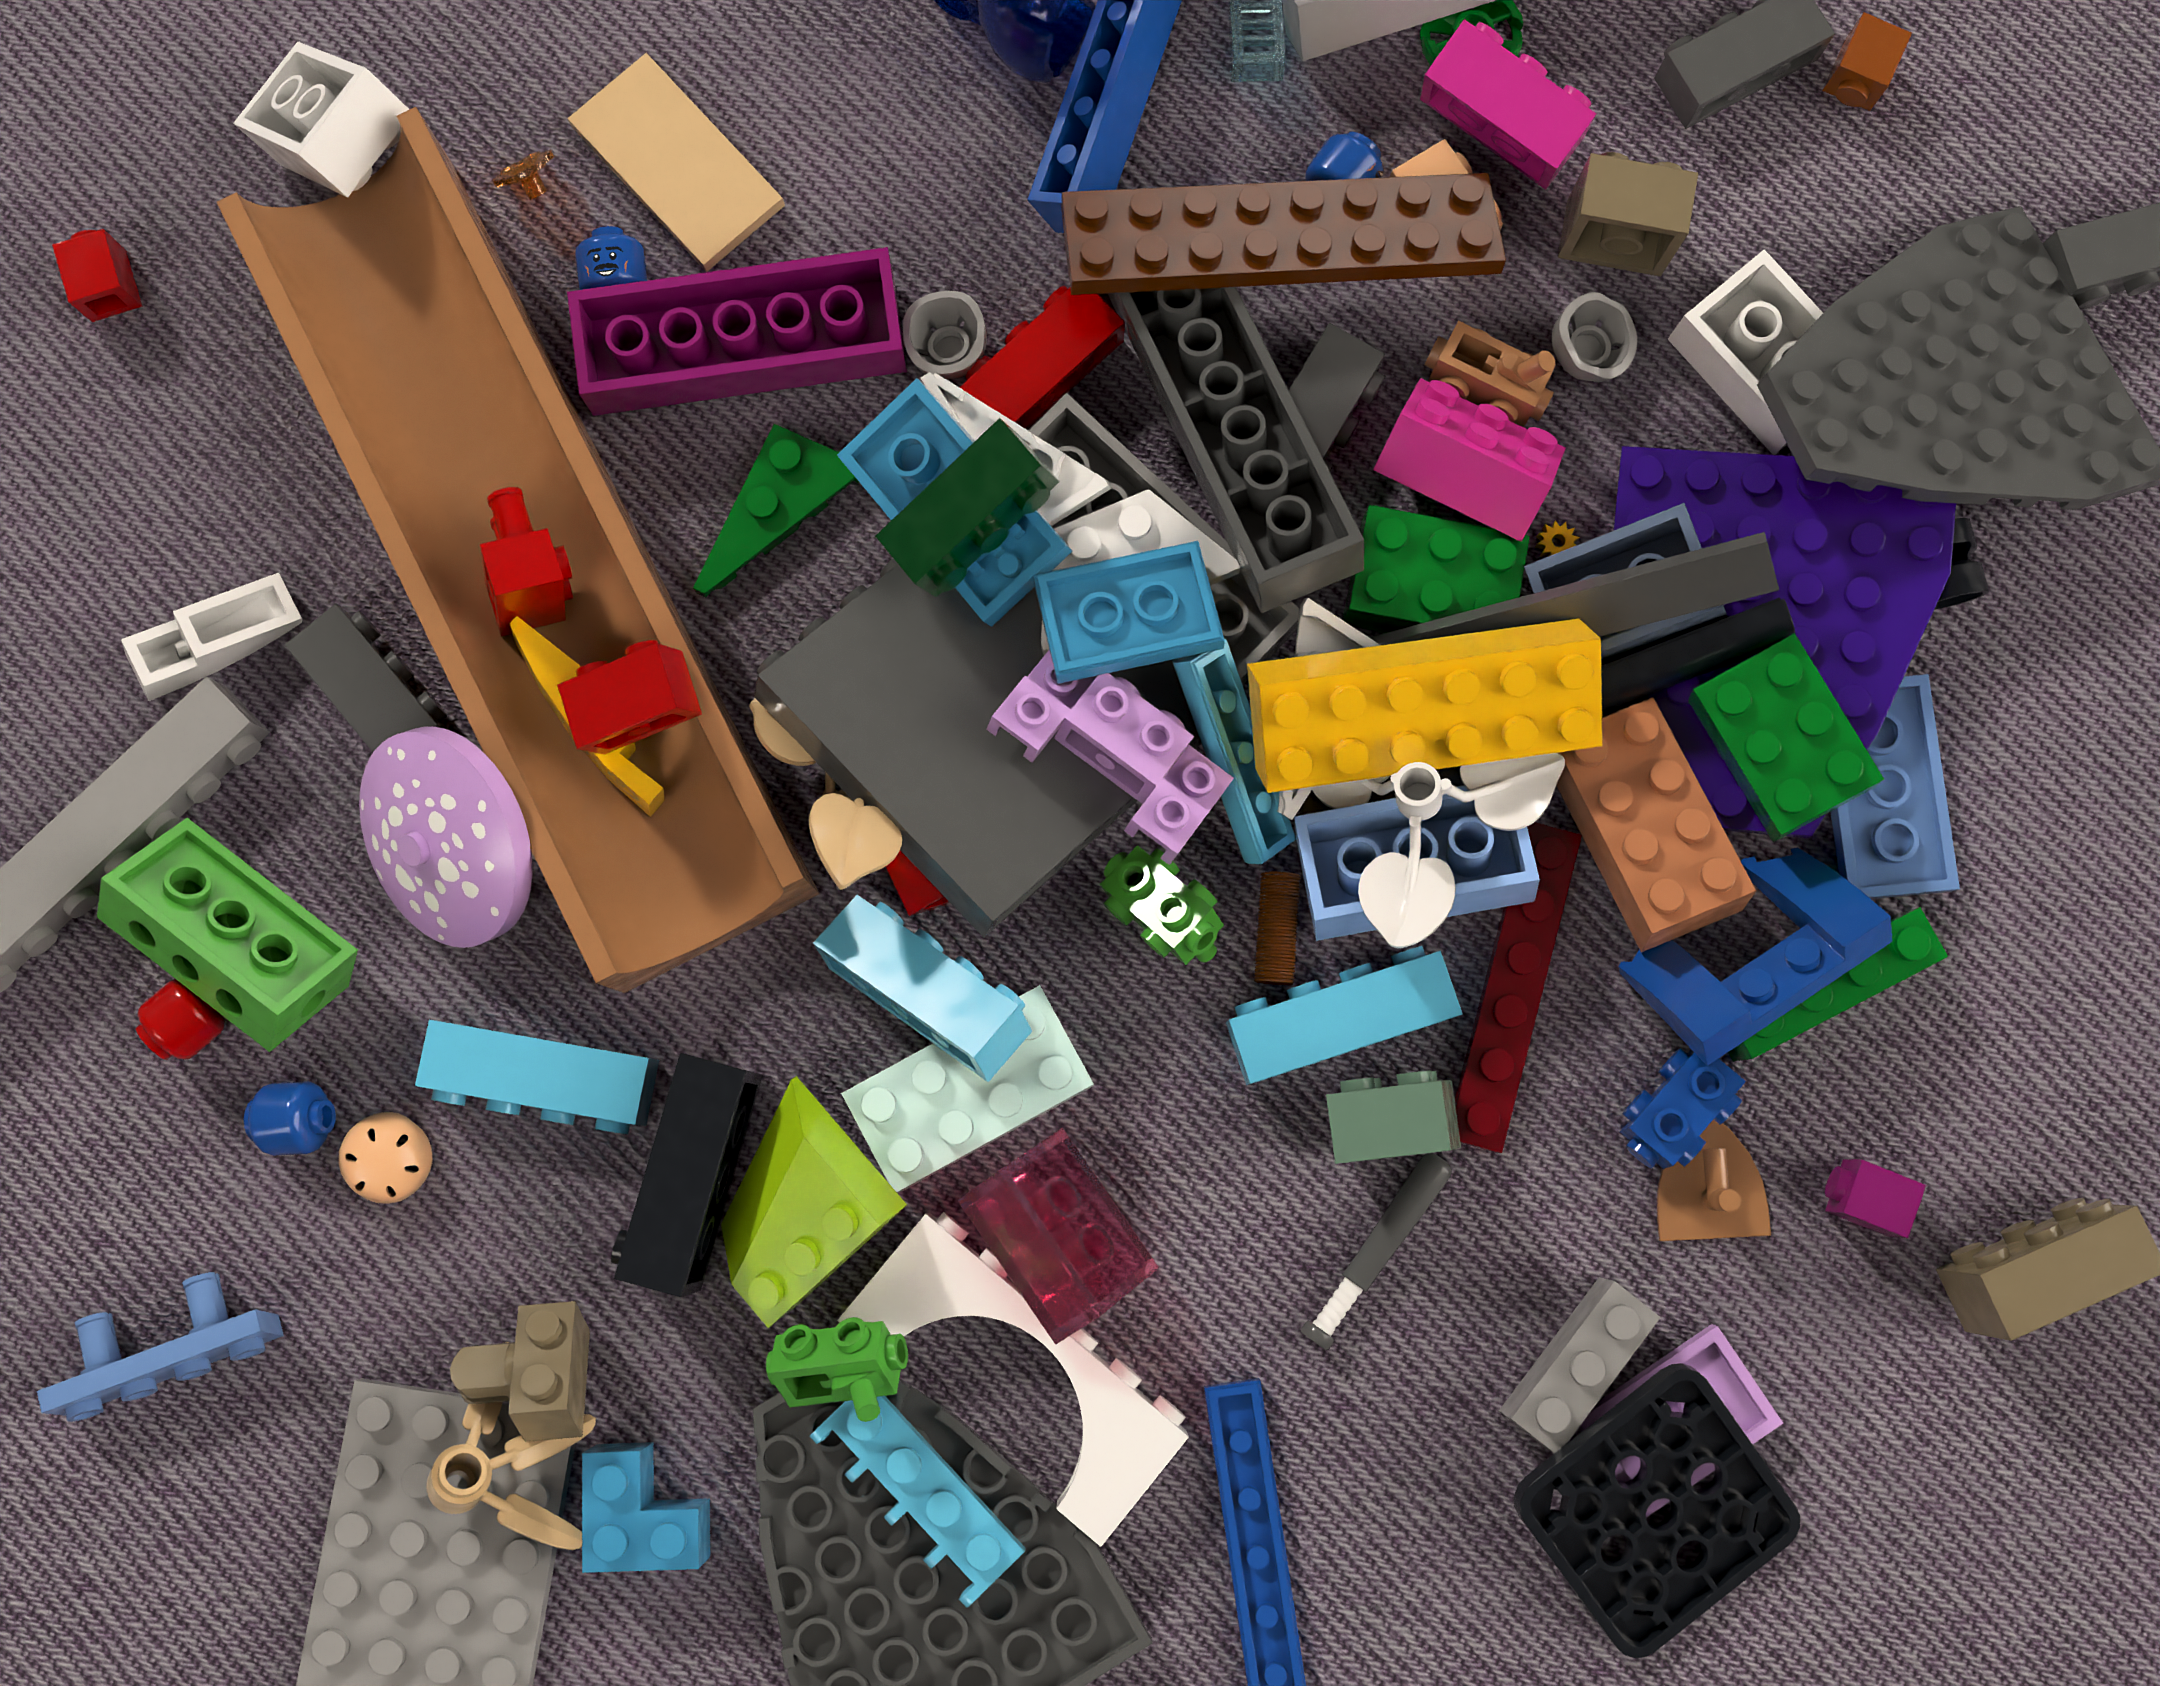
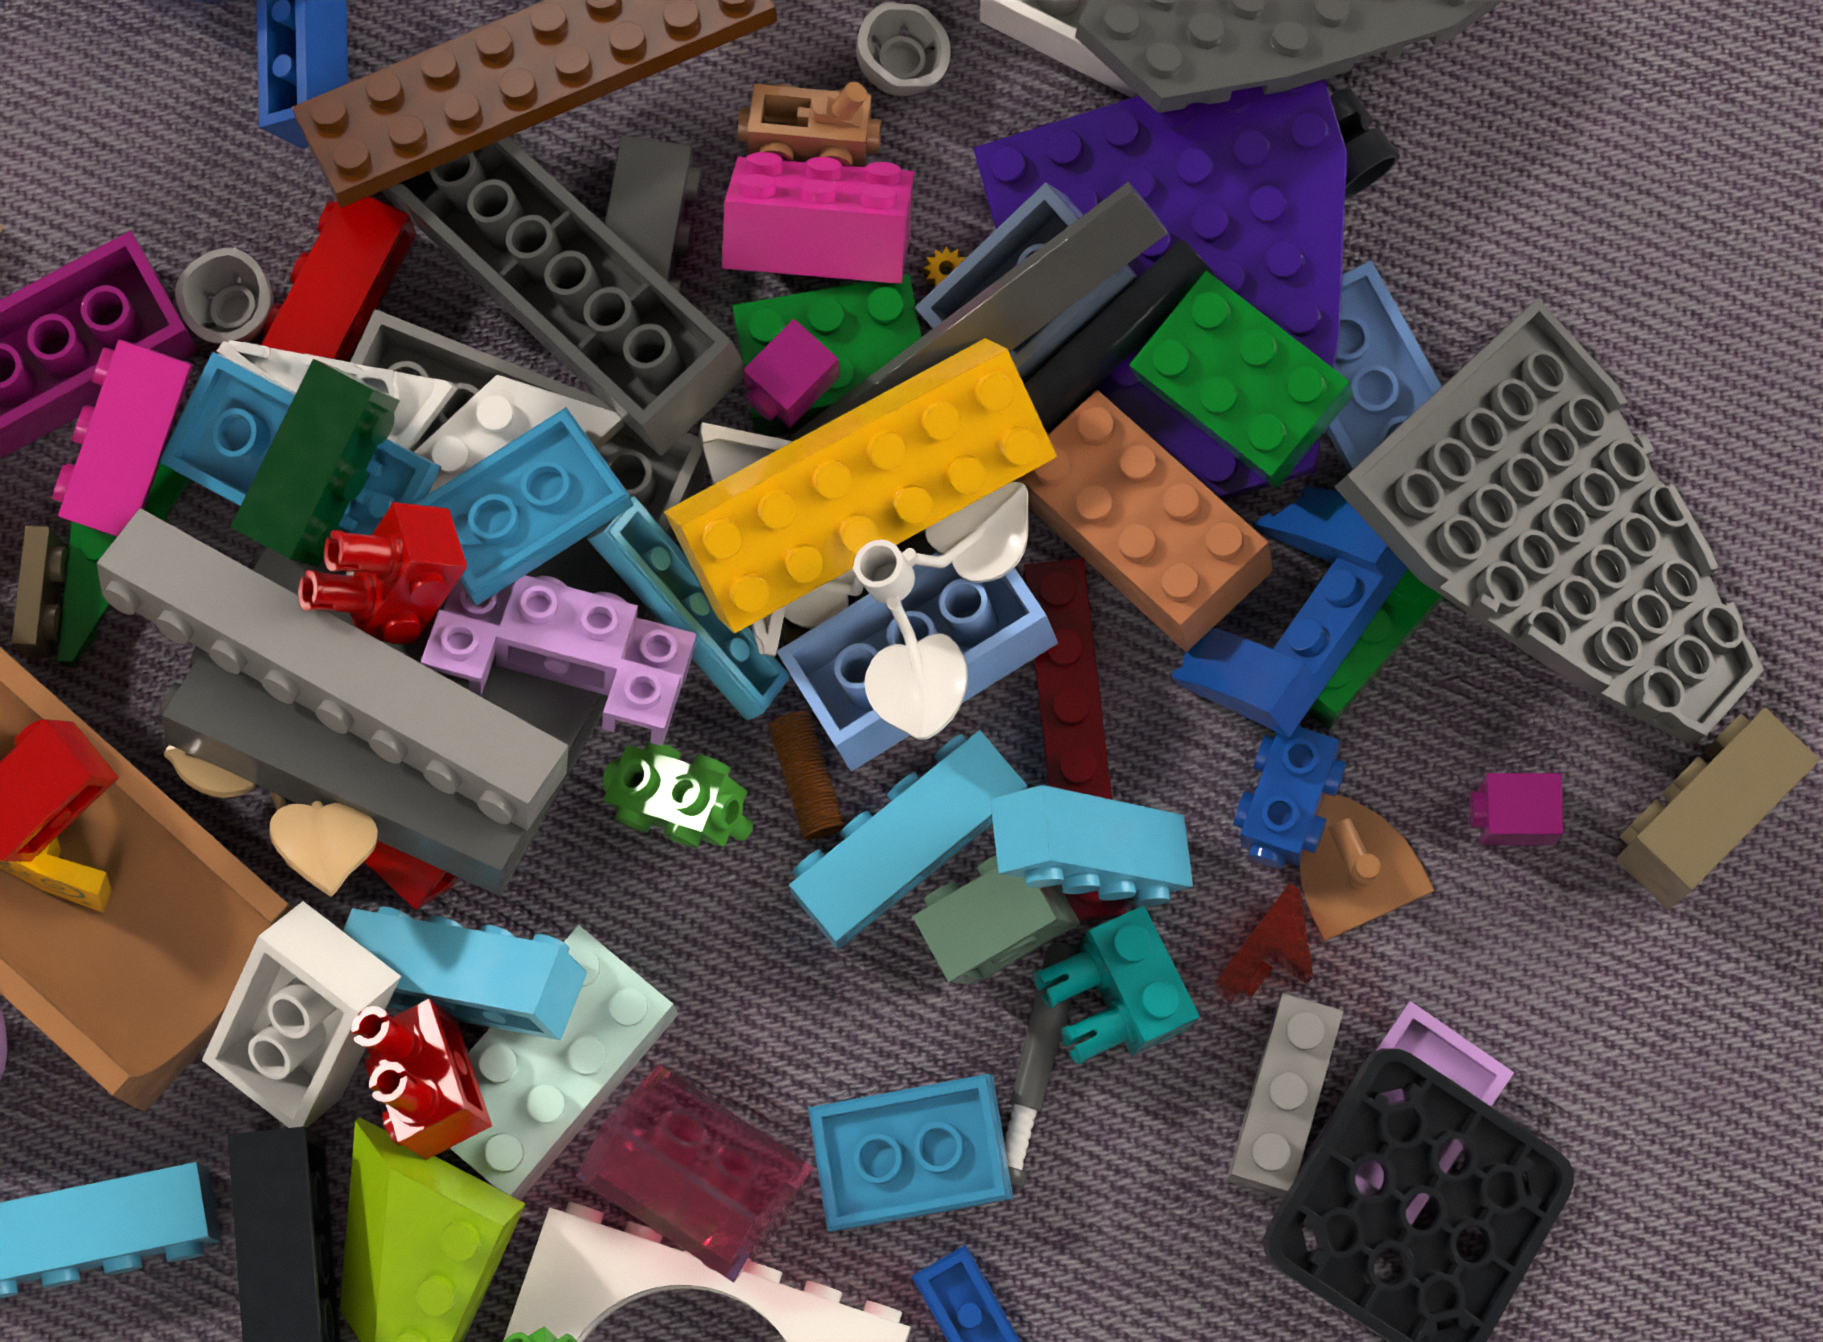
camera: 20 degrees left, 5 degrees down
none -> dark tan plate [12,526,69,659]
none -> dark pink brick [52,339,194,537]
none -> light grey brick [97,508,568,831]
none -> white brick [202,901,401,1128]
none -> red brick [298,502,467,644]
none -> red brick [351,999,492,1160]
none -> magenta brick [743,319,840,428]
none -> dark azure tile [808,1074,1014,1232]
none -> medium azure brick [990,785,1193,906]
none -> teal brick [1033,905,1200,1065]
none -> clear red slope [1212,883,1313,1004]
none -> dark grey wing [1334,298,1764,746]

